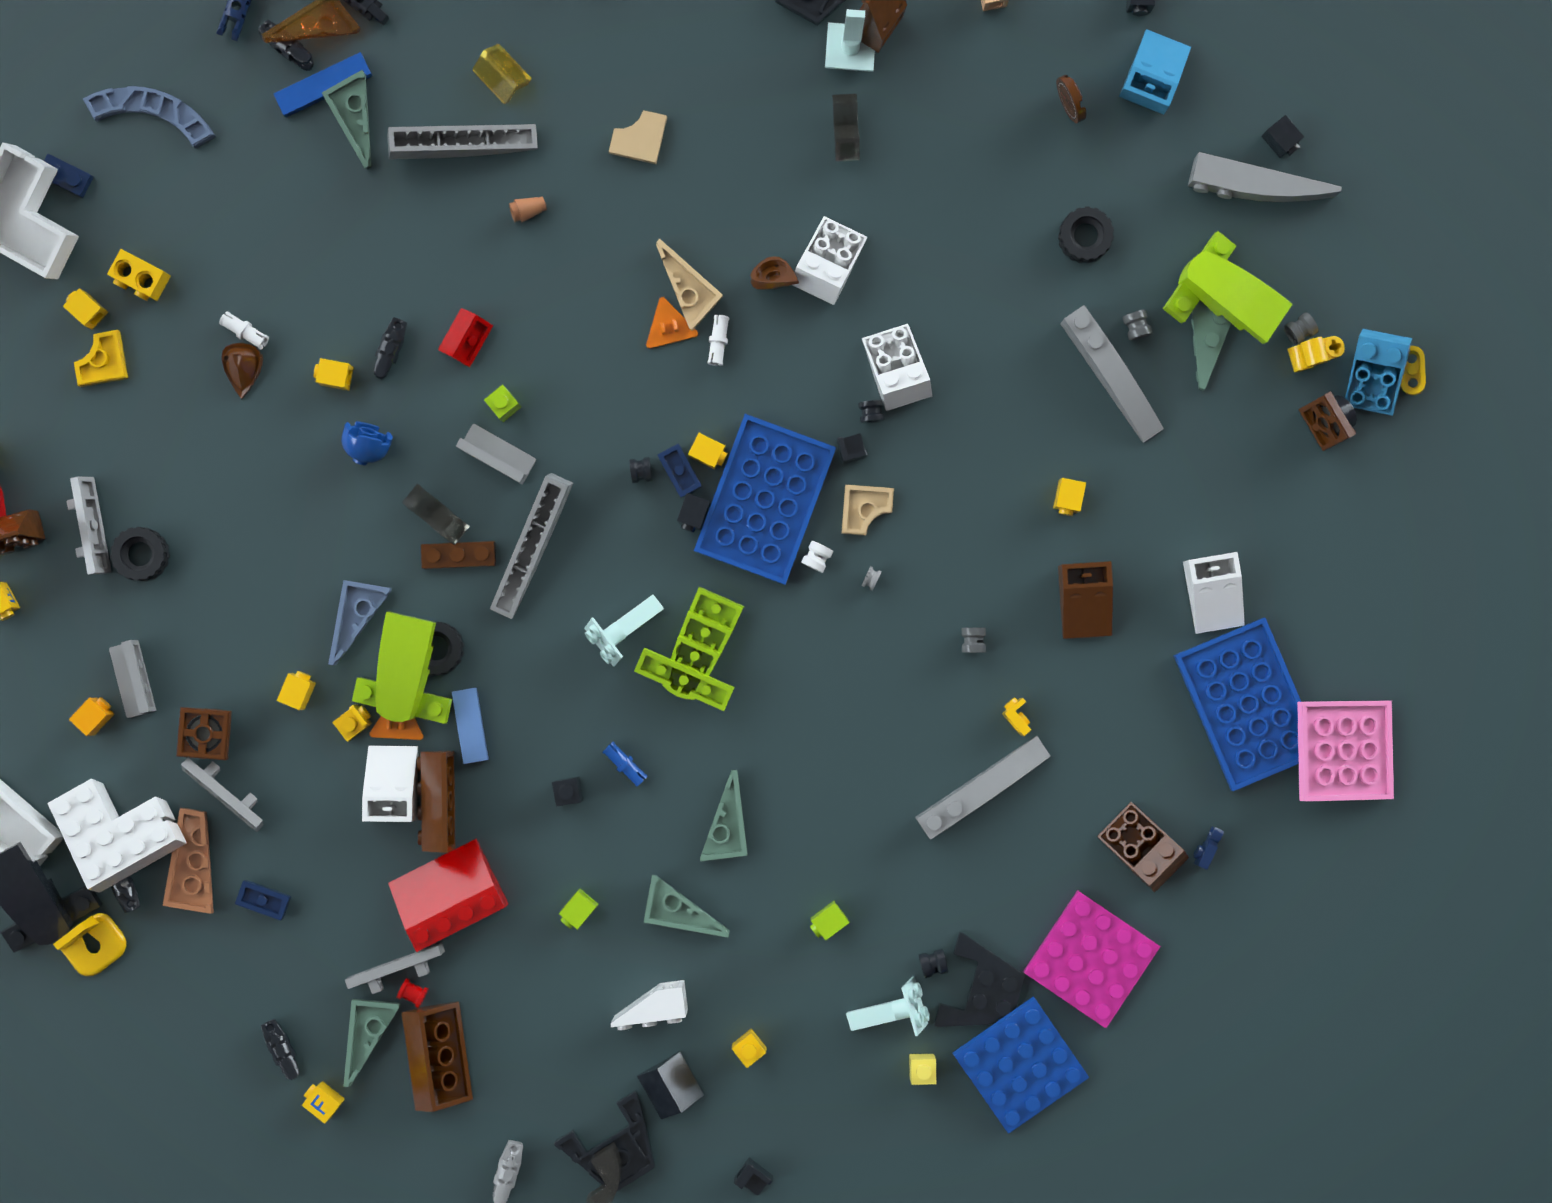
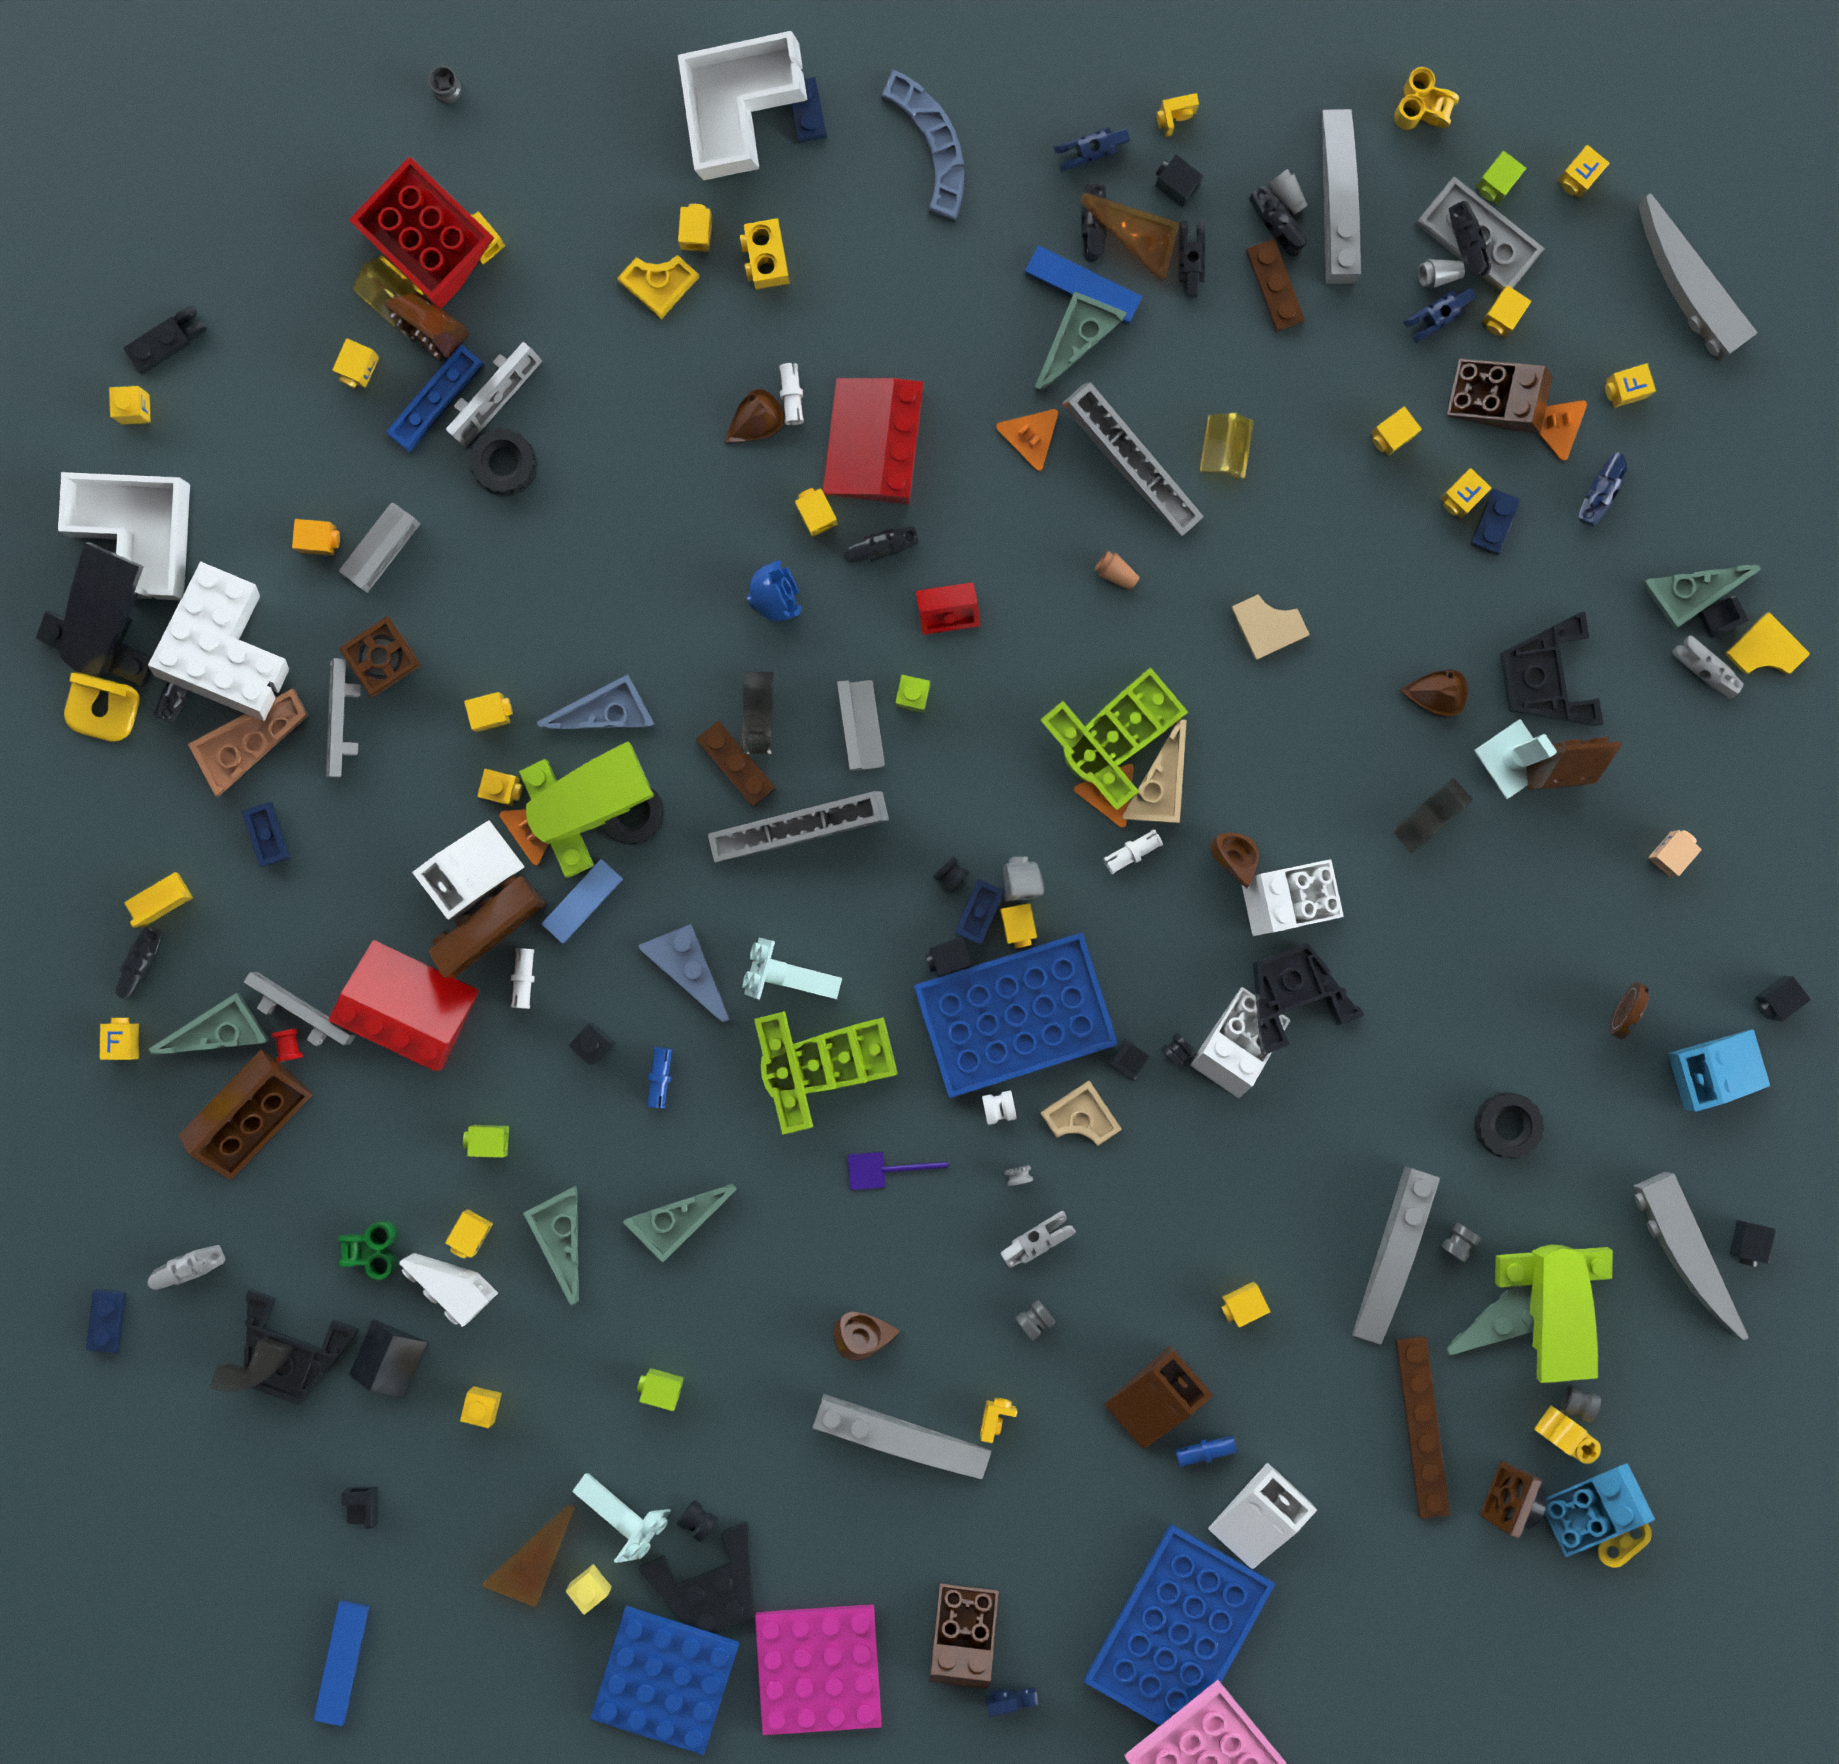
camera: 45 degrees right, 0 degrees up
none -> yellow panel [124,872,193,928]
none -> green piece [338,1220,398,1280]
none -> blue tile [385,344,485,453]
none -> yellow brick [445,1209,494,1259]
none -> clear orange wing [482,1504,575,1607]
none -> white pin [511,948,535,1009]
none -> sand blue wing [638,924,730,1022]
none -> red slope [823,378,923,505]
none -> reddish brown piece [833,1311,900,1361]
none -> dark purple piece [848,1152,949,1190]
none -> orange piece [996,409,1058,471]
none -> light grey hinge [1001,1211,1076,1268]
none -> light grey slope [1003,857,1044,901]
none -> lime slope [1041,667,1188,811]
none -> blue pin [1175,1435,1238,1468]
none -> black wing [1253,942,1364,1055]
none -> reddish brown plate [1395,1336,1450,1519]
none -> reddish brown piece [1399,669,1468,717]

